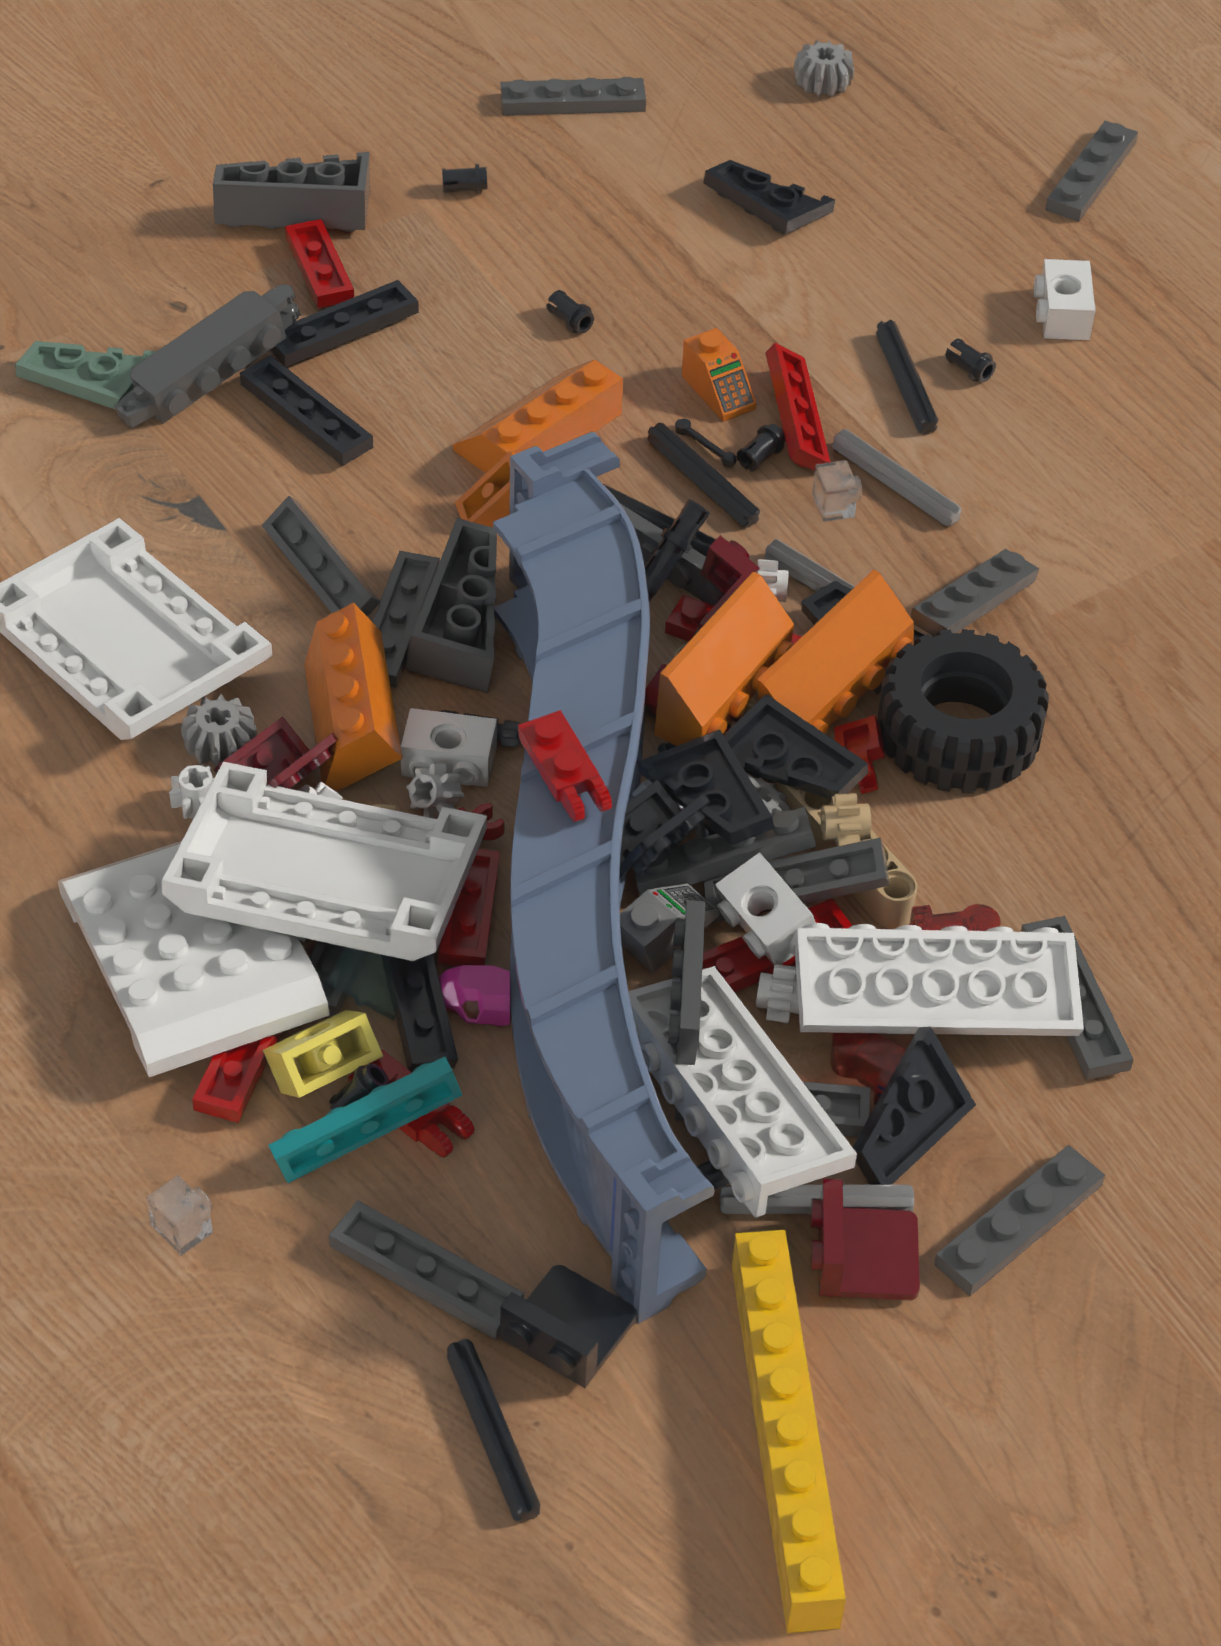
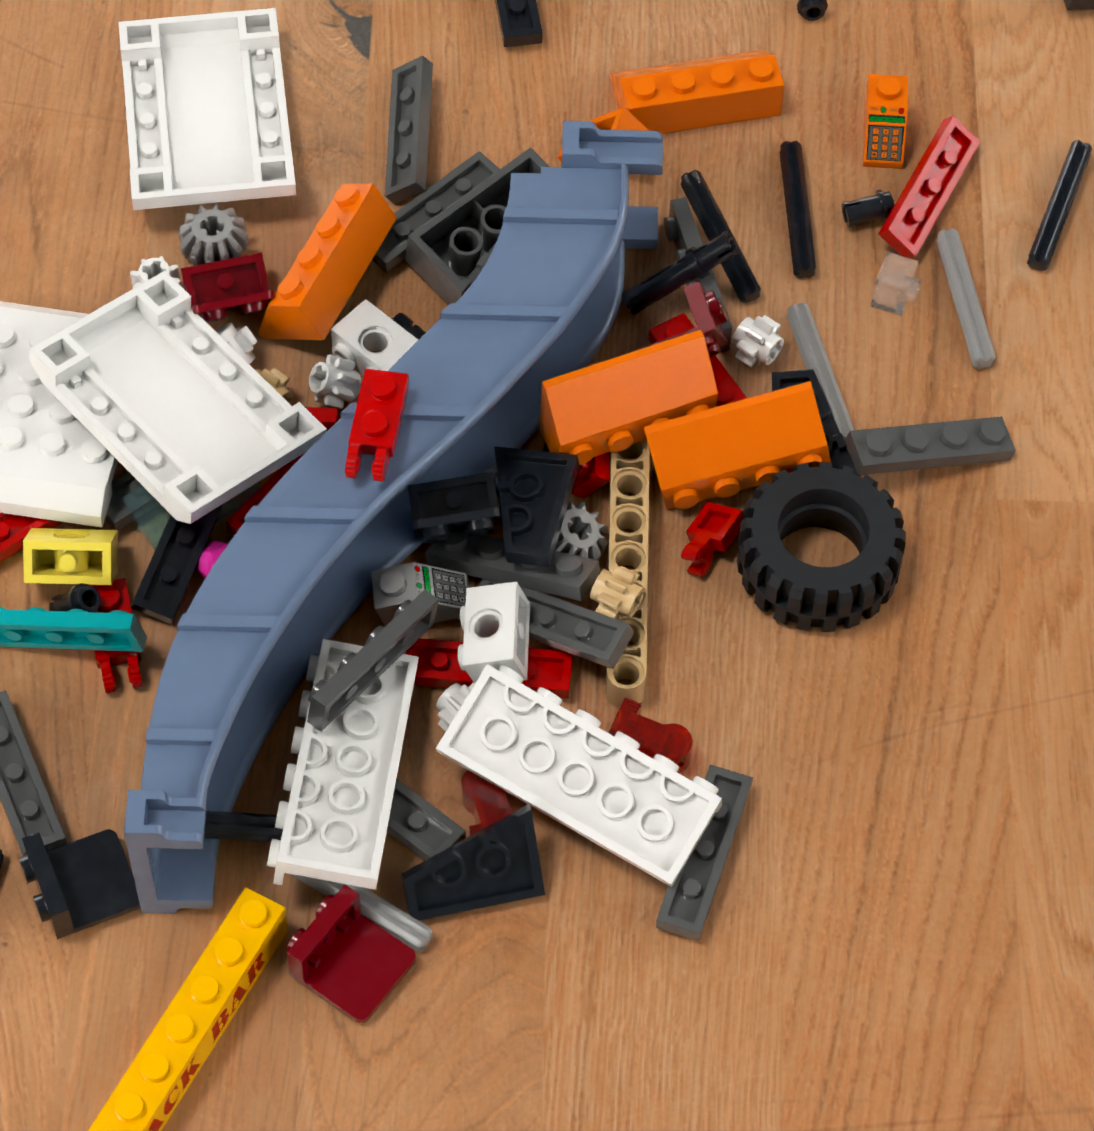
camera: 35 degrees right, 10 degrees up
black hinge [675,418,737,468] -> none
black wing [724,694,868,800] -> none
dark grey plate [934,1145,1105,1296] -> none

